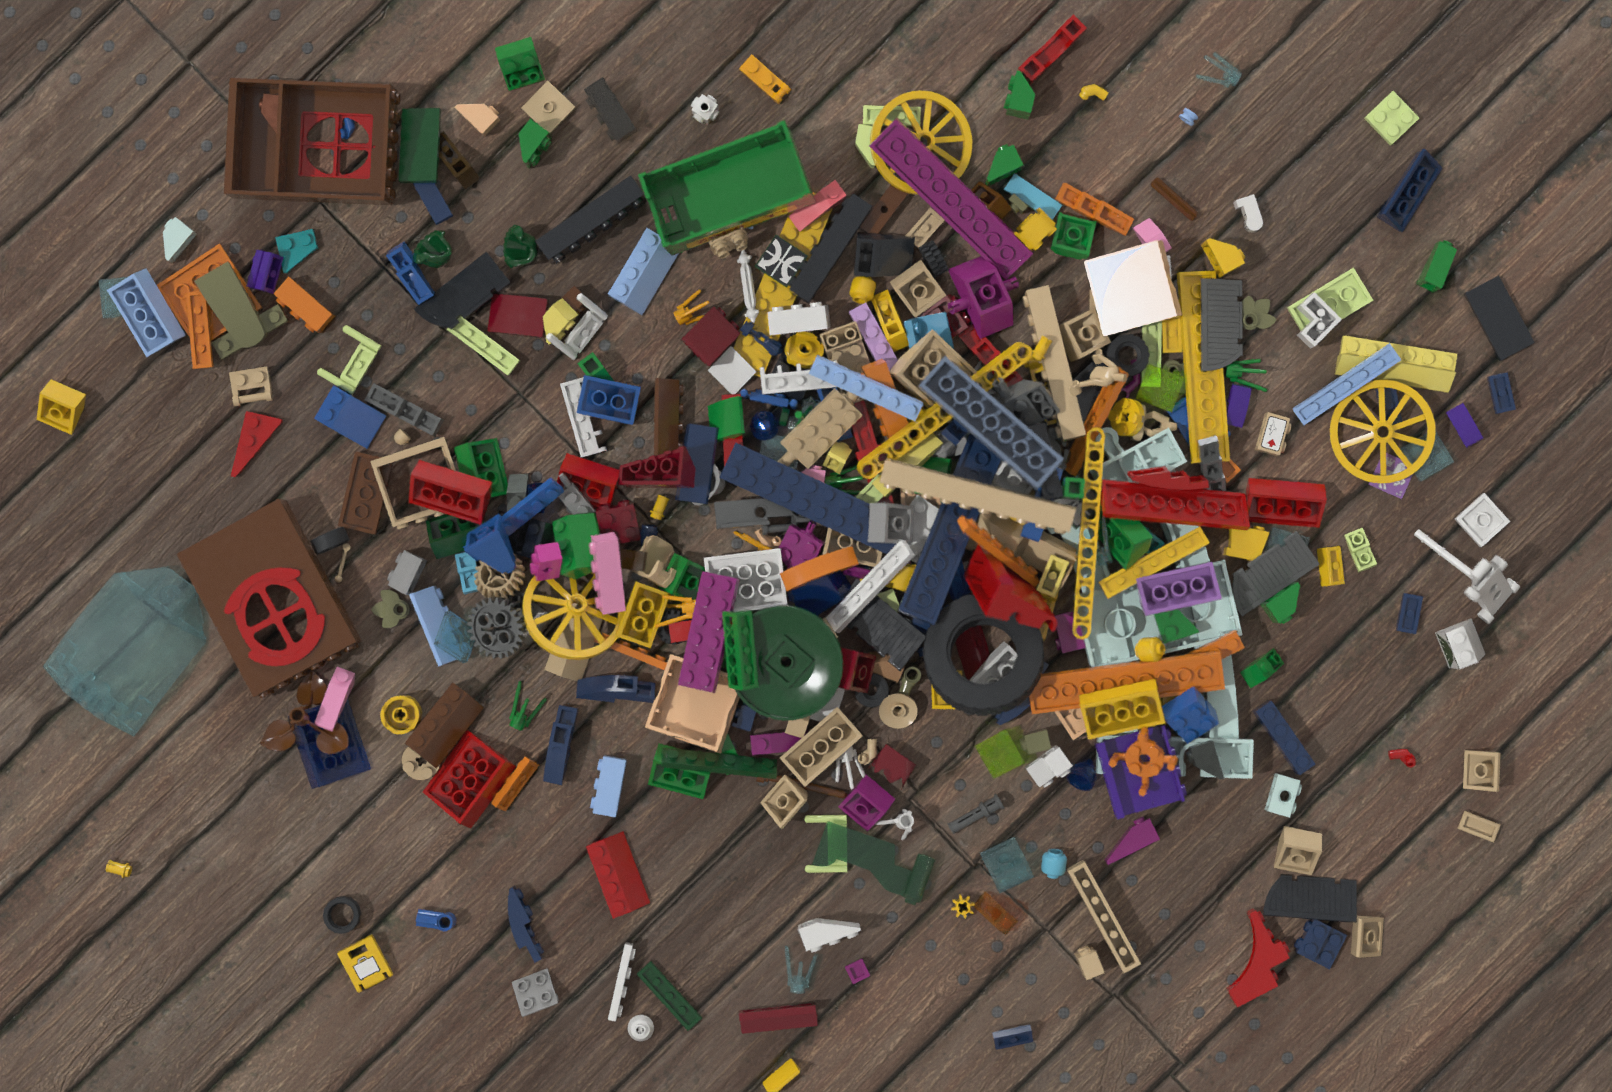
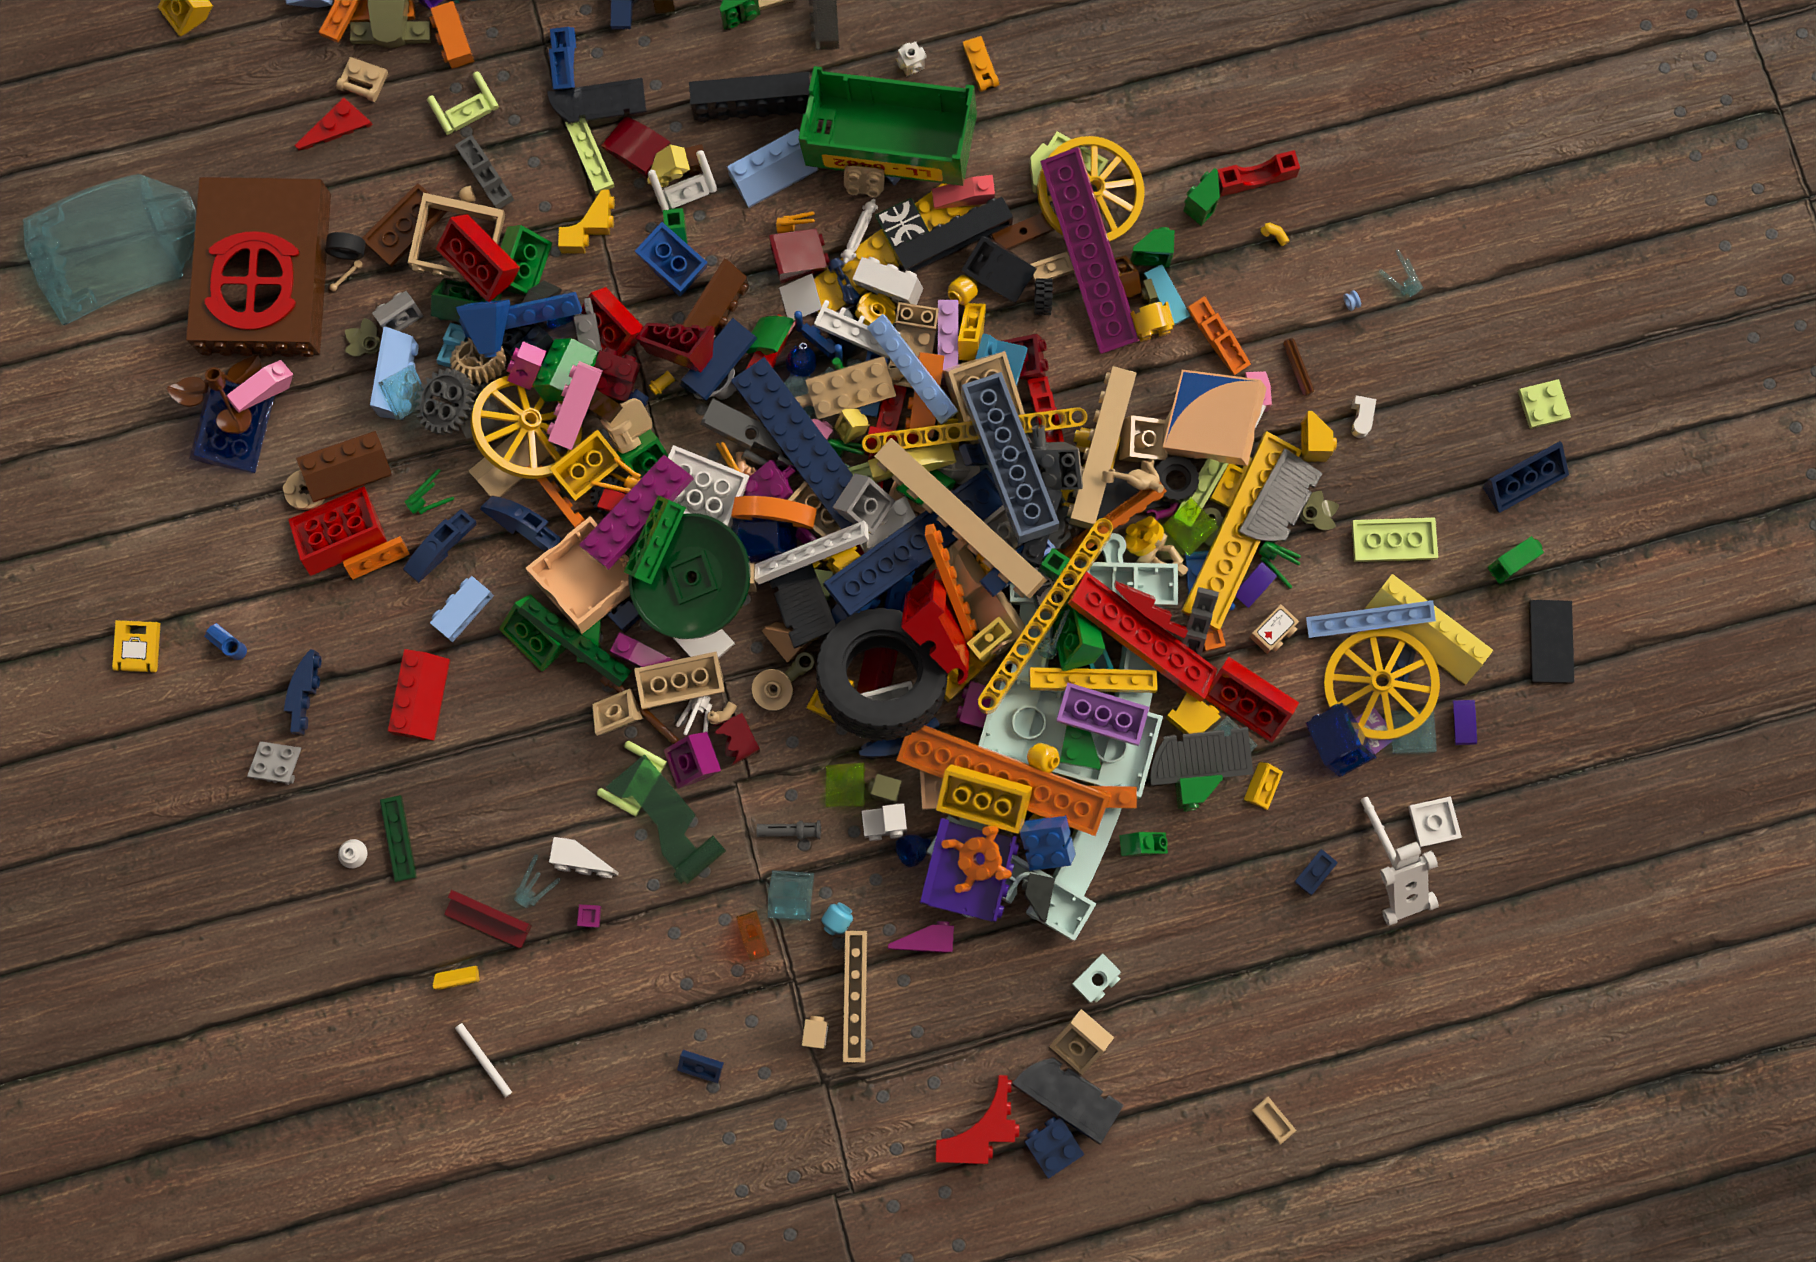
camera: 30 degrees right, 10 degrees down
blue slope [314,385,386,449] -> none
black tyre [323,896,361,934] -> none
yellow brick [380,695,422,734] -> none
dark green hair [413,230,452,269] -> none
dark green hair [503,225,538,268] -> none
white hinge [560,377,607,458] -> none
white plate [608,942,636,1021] -> none
dark green tile [779,407,790,427] -> none
tan brick [785,716,810,738] -> none
dark red slope [839,647,876,693] -> none
black tyre [854,673,889,708] -> none
white plant [875,809,914,840] -> none
tan slope [890,260,946,318] -> none
magenta slope [948,256,1019,339] -> none
yellow gear [951,894,975,919] -> none
yellow pin [1031,336,1053,362] -> none
green slope [1051,212,1096,260] -> none
dark blue brick [1252,700,1315,775] -> none
white brick [1297,292,1342,349] -> none
yellowish green slope [1344,528,1377,572] -> none
tan slope [1351,916,1384,958] -> none
red arm [1388,749,1416,768] -> none
white slope [1435,619,1485,669] -> none
tan slope [1463,750,1500,792] -> none
dark blue plate [1487,372,1516,414] -> none
none -> yellow arch [558,190,615,254]
none -> clear blue slope [1306,703,1377,777]

